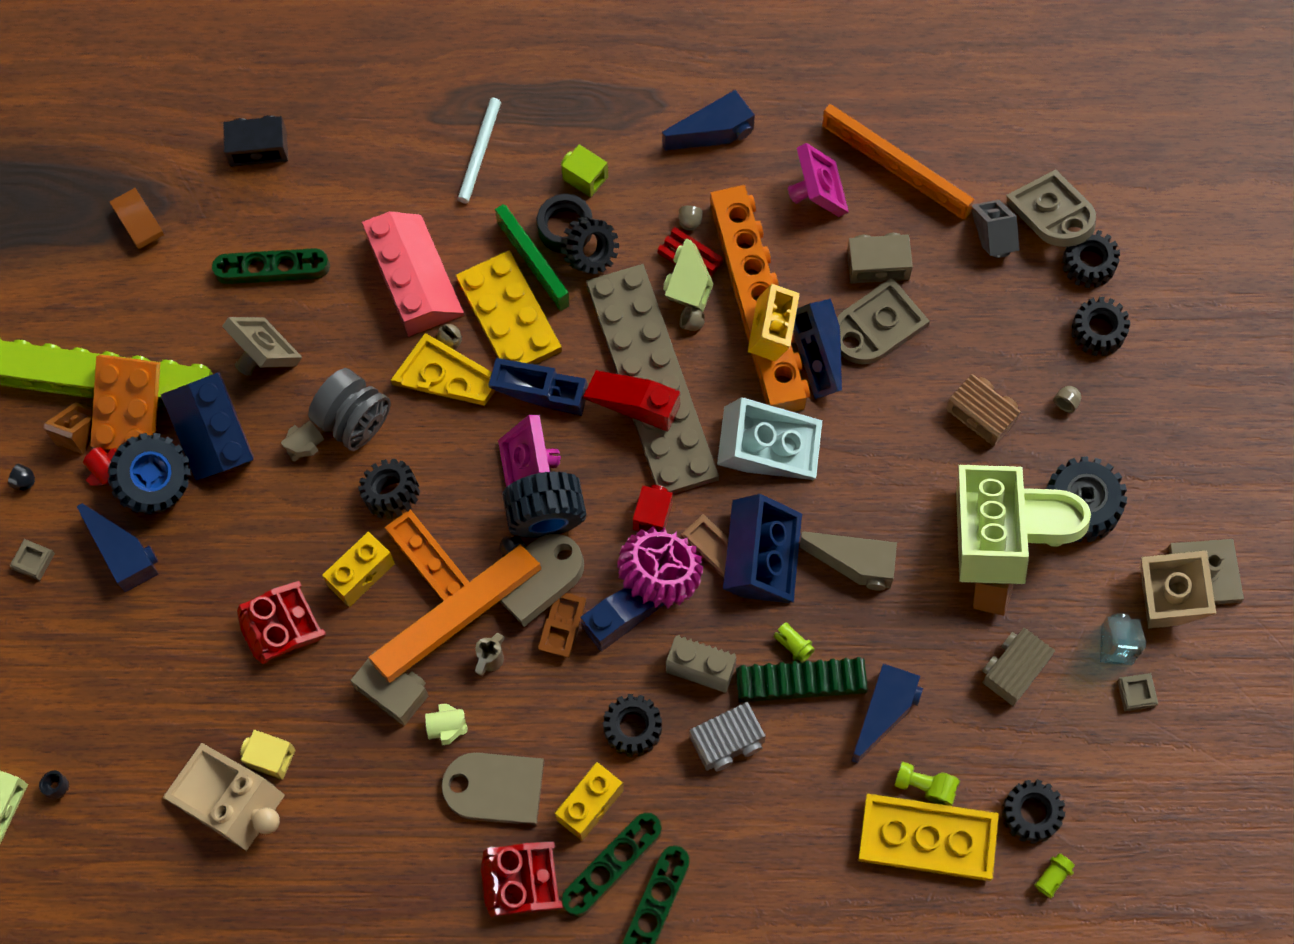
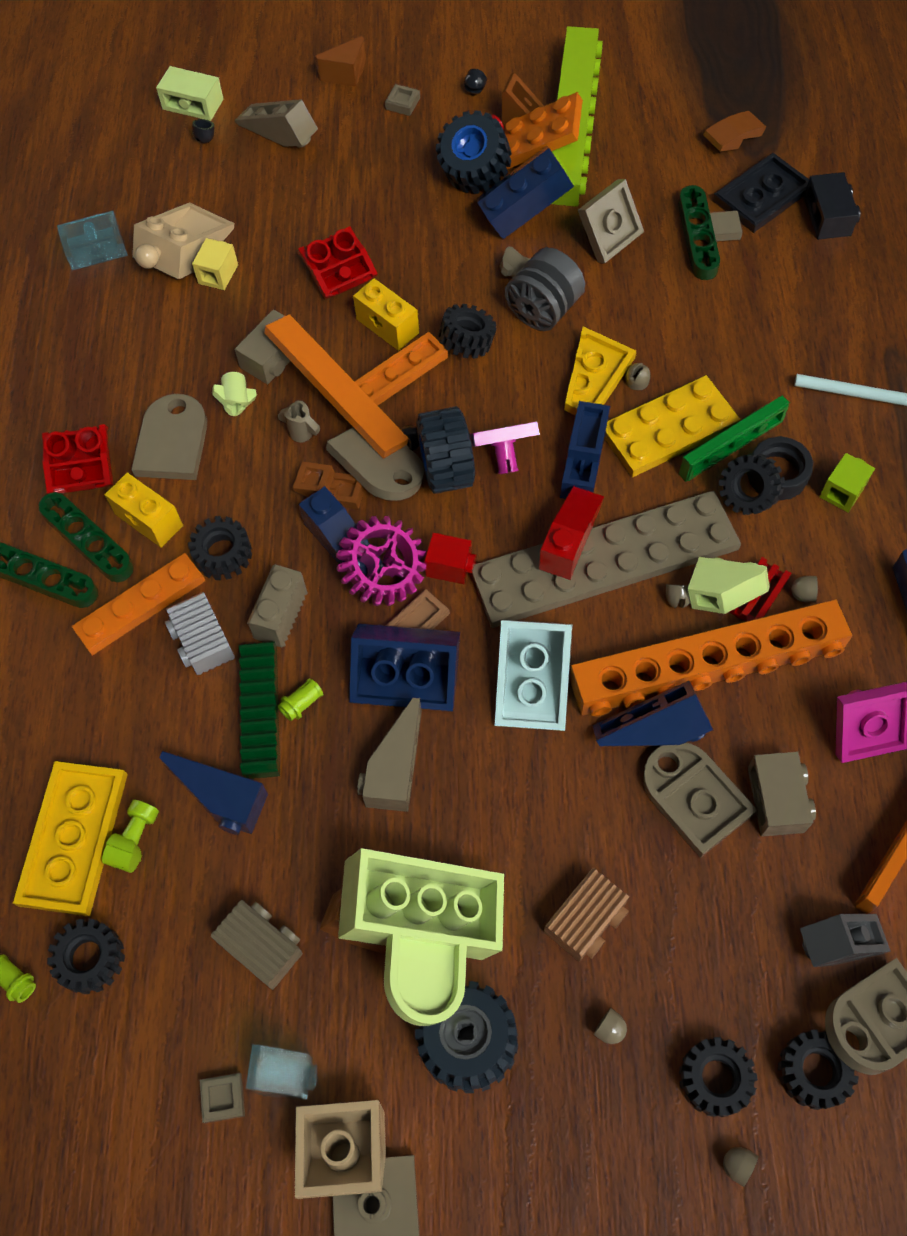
camera: 90 degrees right, 5 degrees down
dark blue slope [76,503,159,593] -> none
coral slope [362,211,464,337] -> none
yellow brick [748,284,800,361] -> none
none -> clear light blue brick [57,211,128,270]
none -> orange plate [71,553,205,656]
none -> dark tan slope [235,99,318,147]
none -> dark tan tile [710,211,743,241]
none -> black tile [713,153,809,233]
none -> dark tan hinge [723,1147,759,1187]

